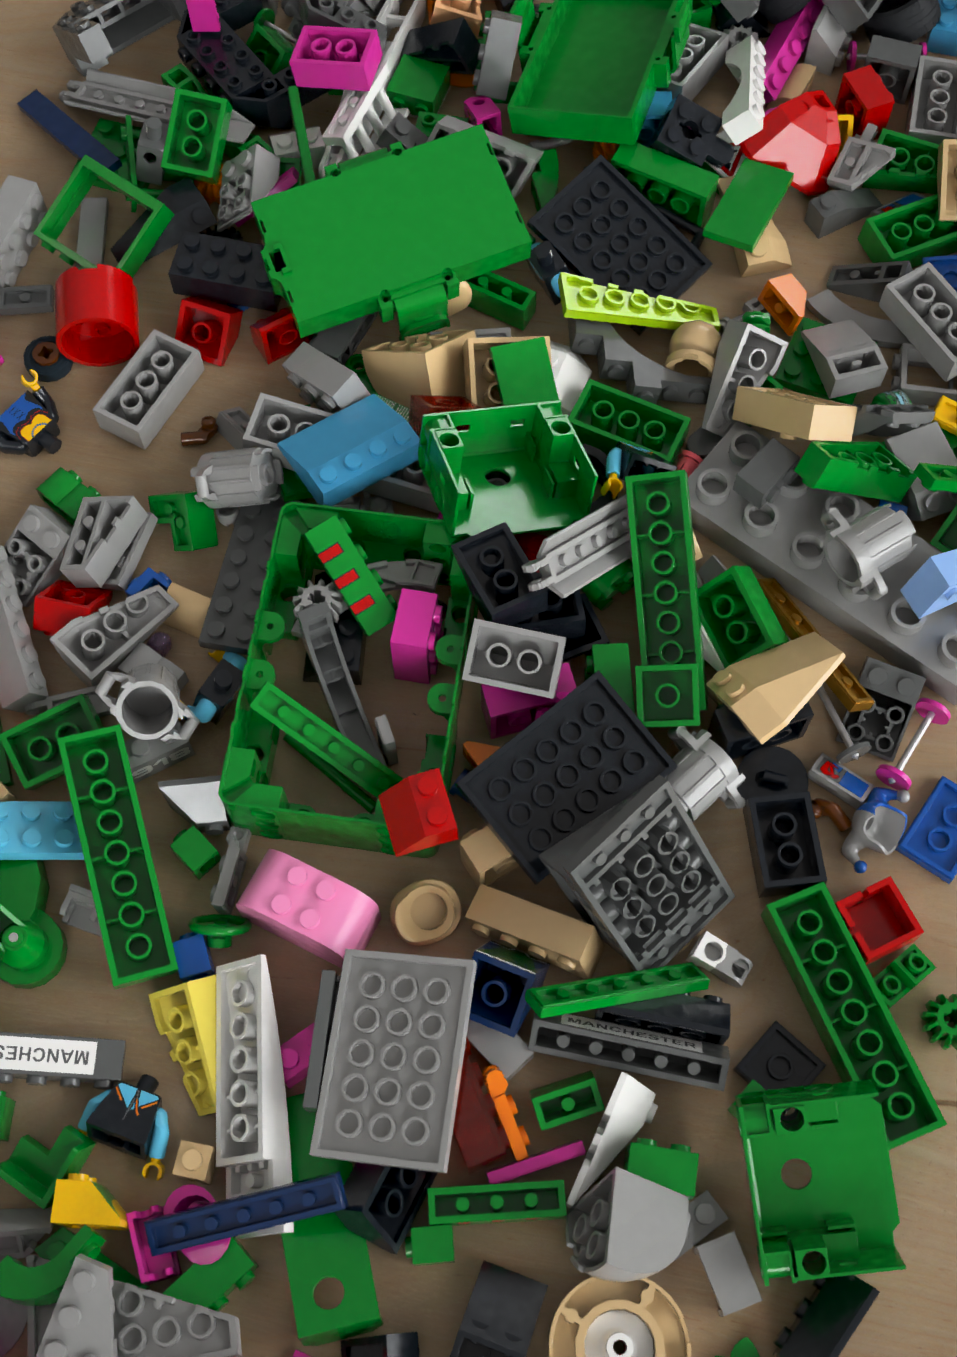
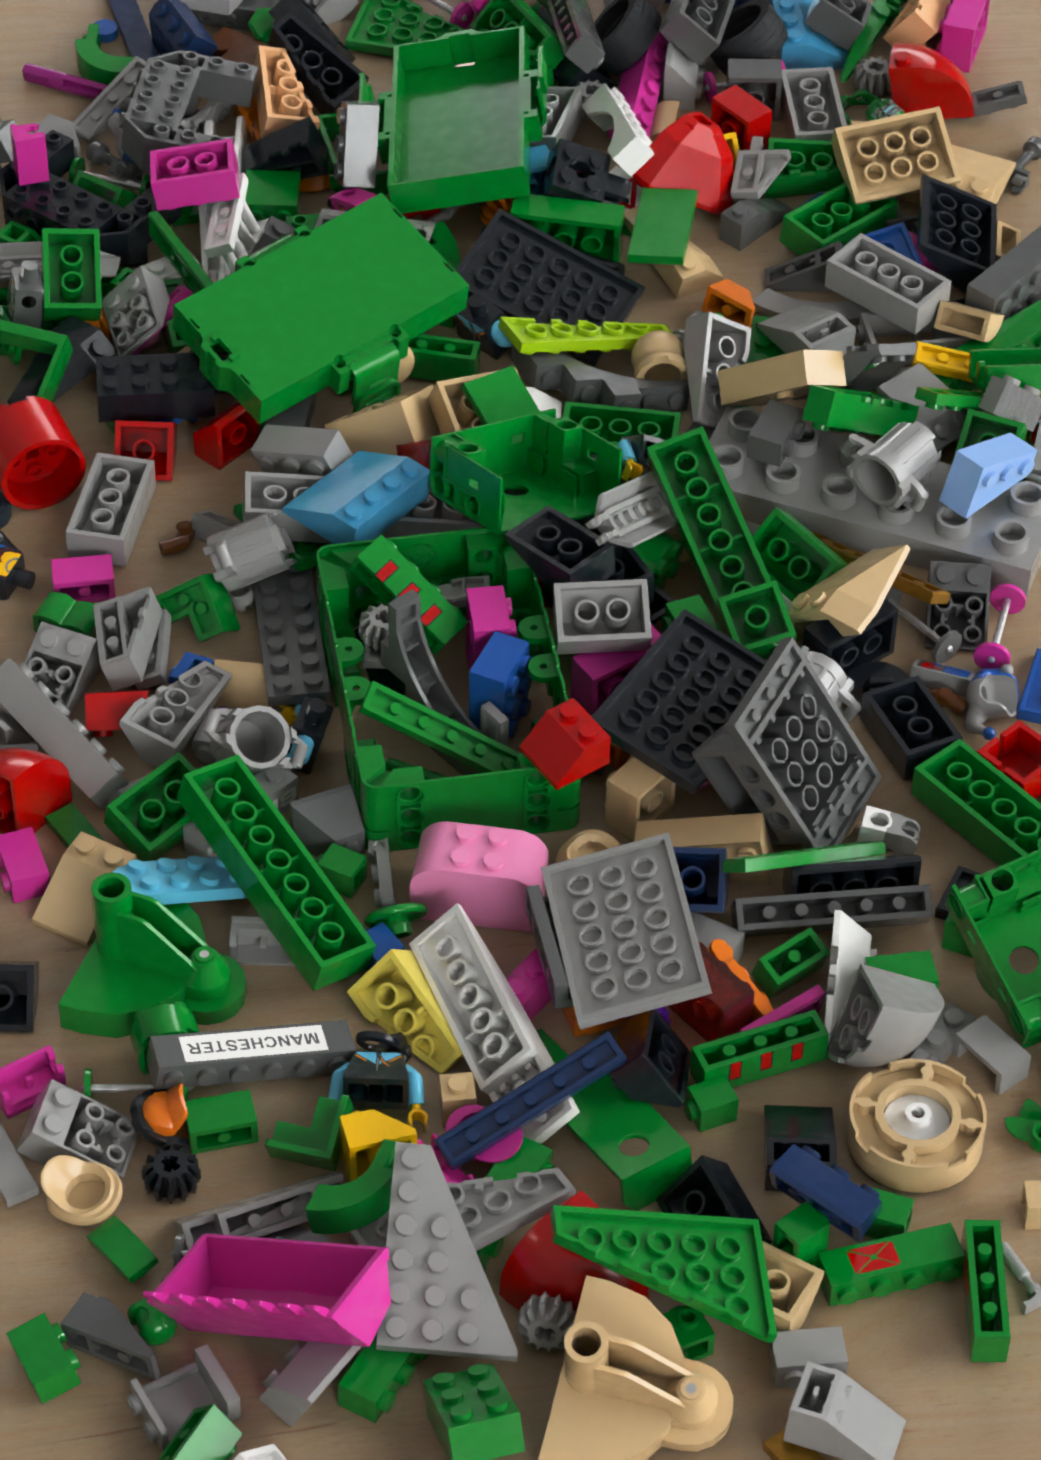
camera: 20 degrees left, 20 degrees down
none -> dark pink brick [51,554,116,603]
none -> black piece [355,1031,412,1064]
none -> blue brick [469,631,532,738]

